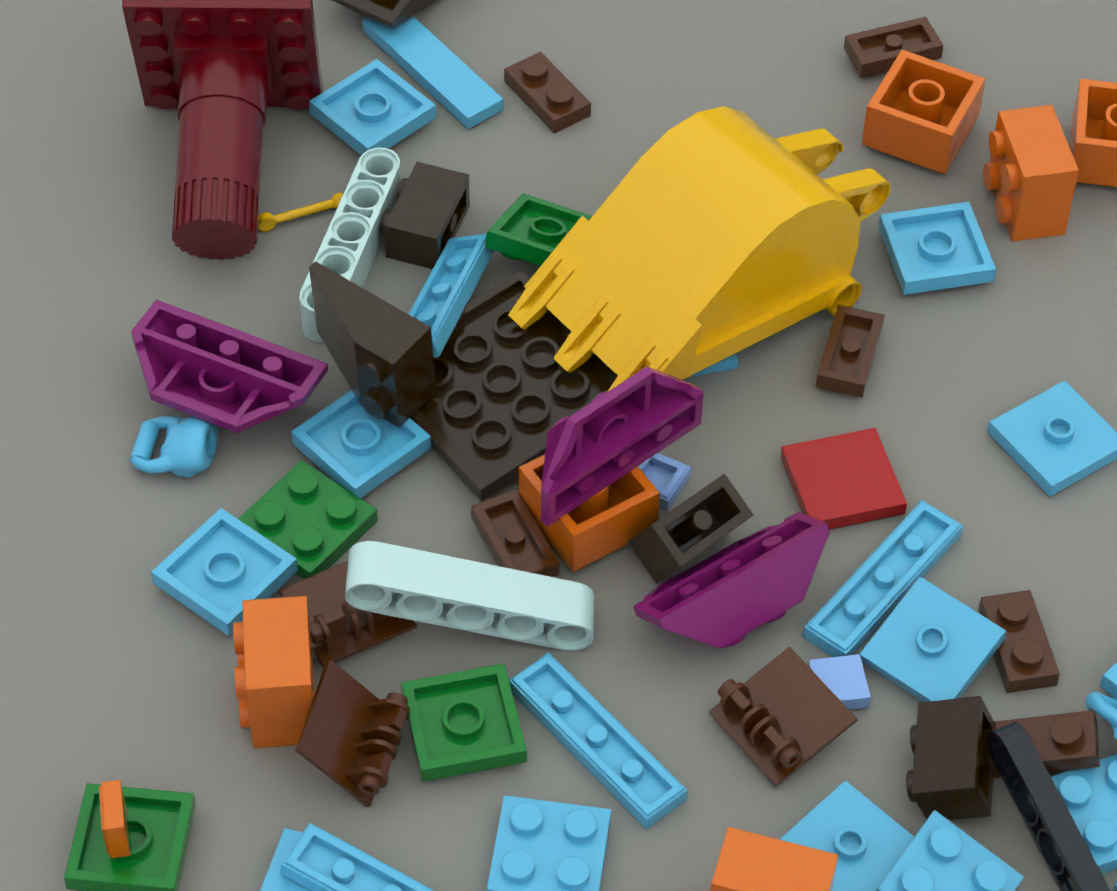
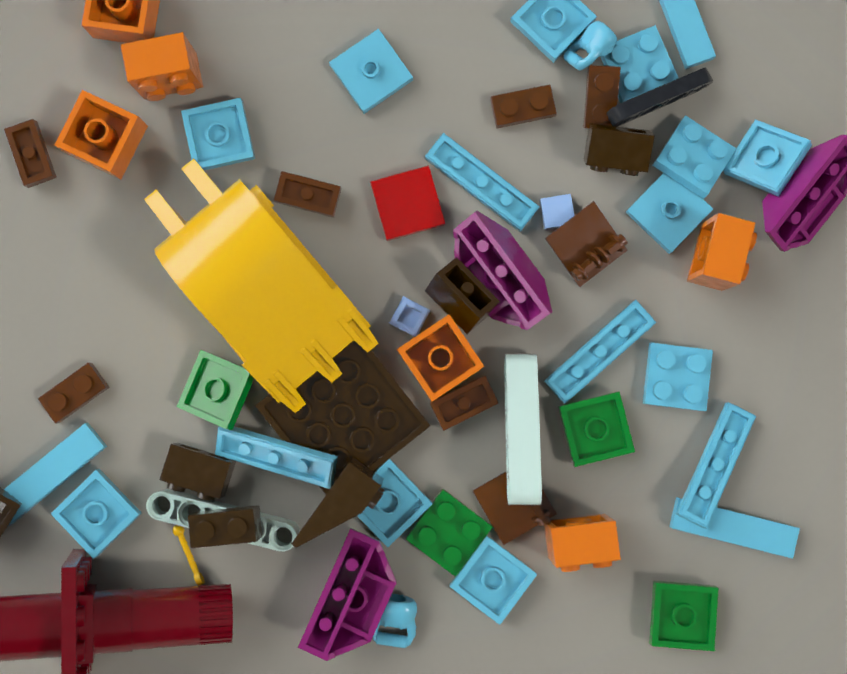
camera: 90 degrees left, 35 degrees up
orange tile [99,780,130,858] -> none
reddish brown hinge [295,659,410,807] -> none
magenta wedge [541,366,704,527] -> none
medium azure plate [860,576,1006,702] -> none
none -> dark brown brick [188,505,262,548]

